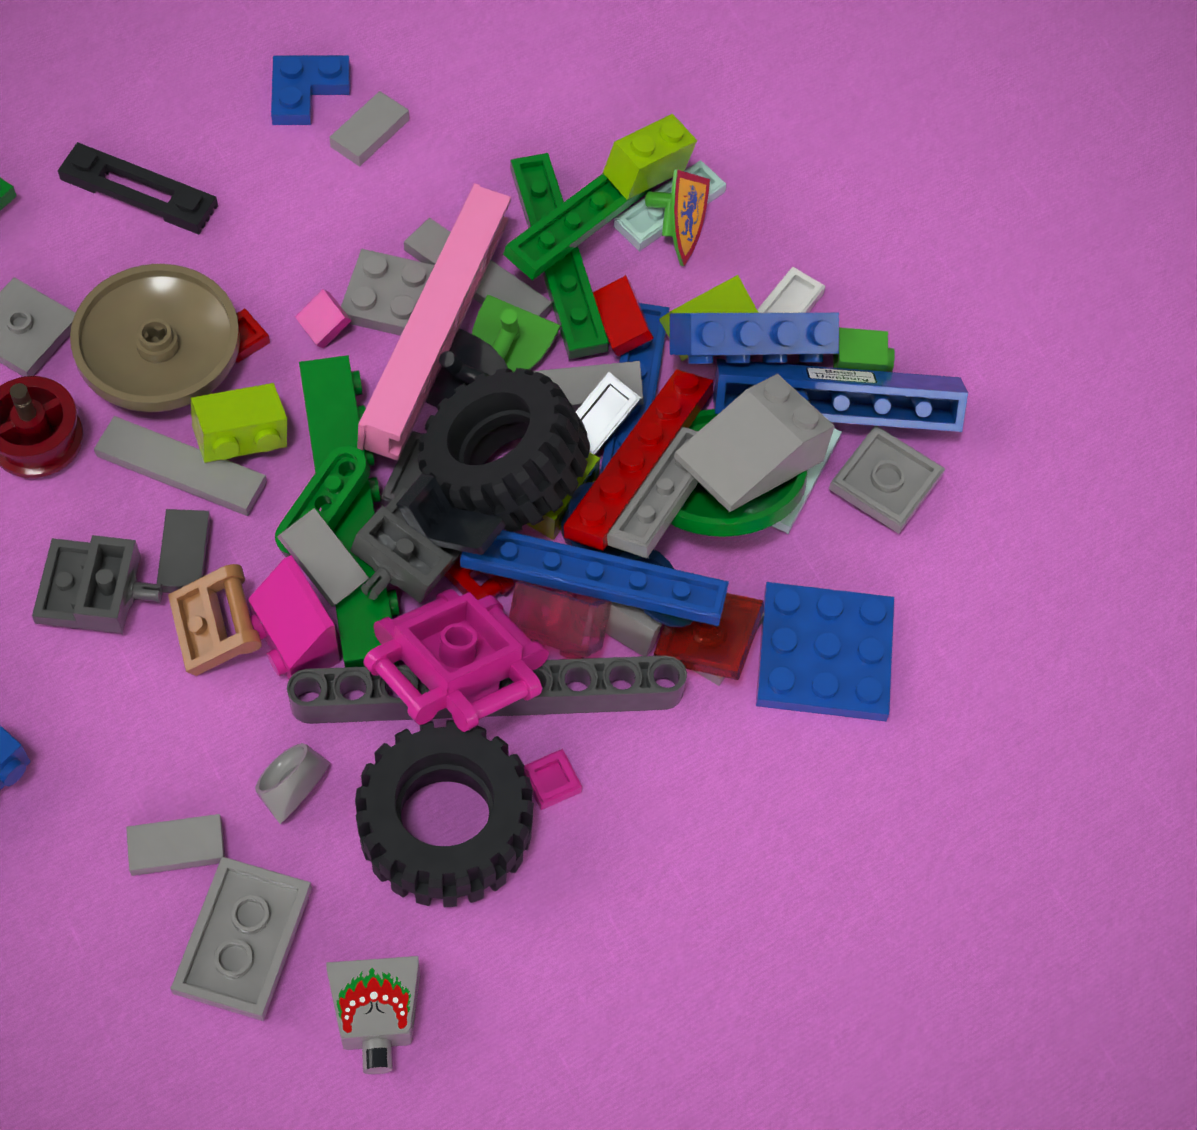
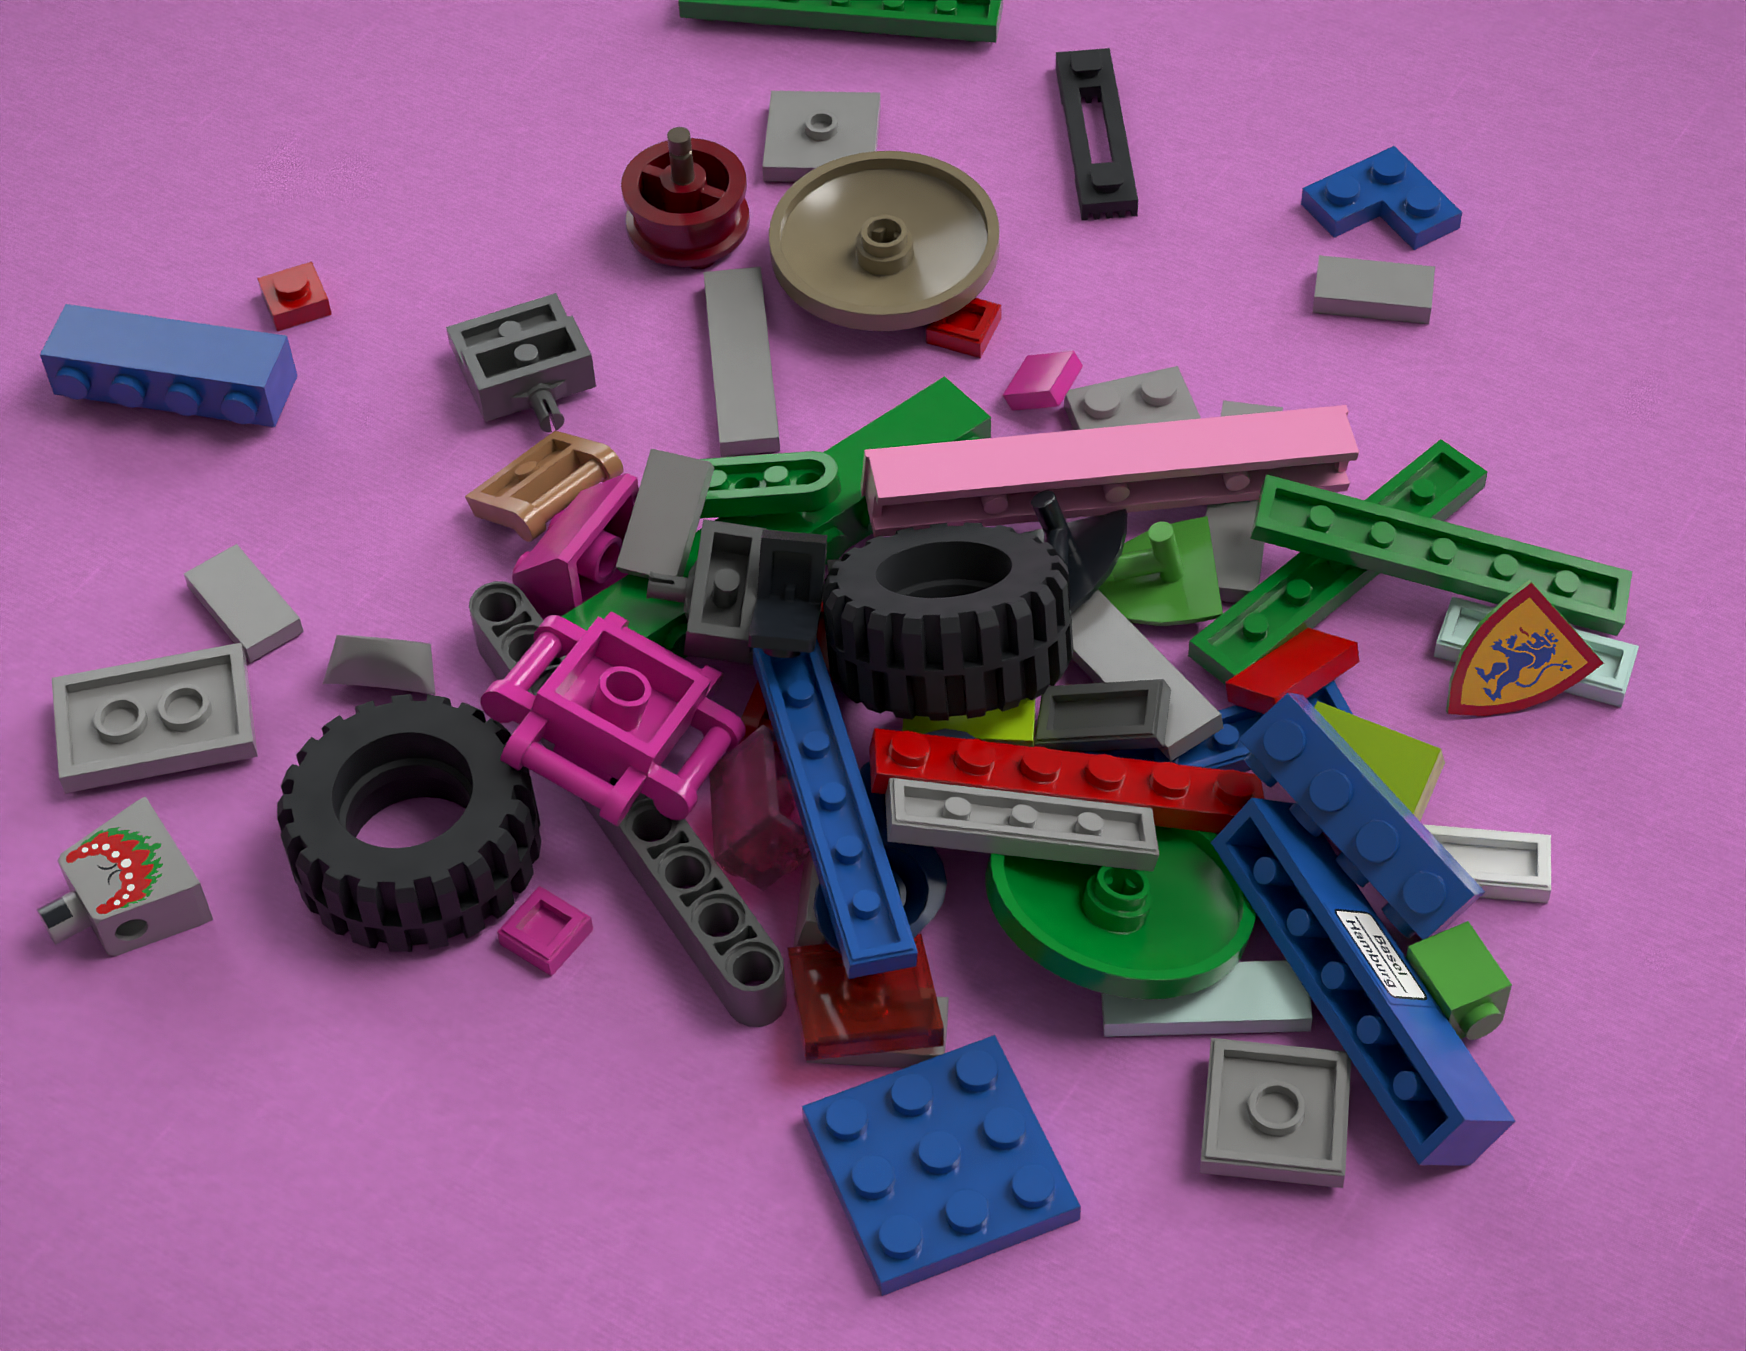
camera: 70 degrees right, 10 degrees down
dark grey tile [157,509,211,593] -> none
lime brick [191,383,287,463] -> none
lime brick [603,114,697,200] -> none
light grey slope [674,374,835,512] -> none

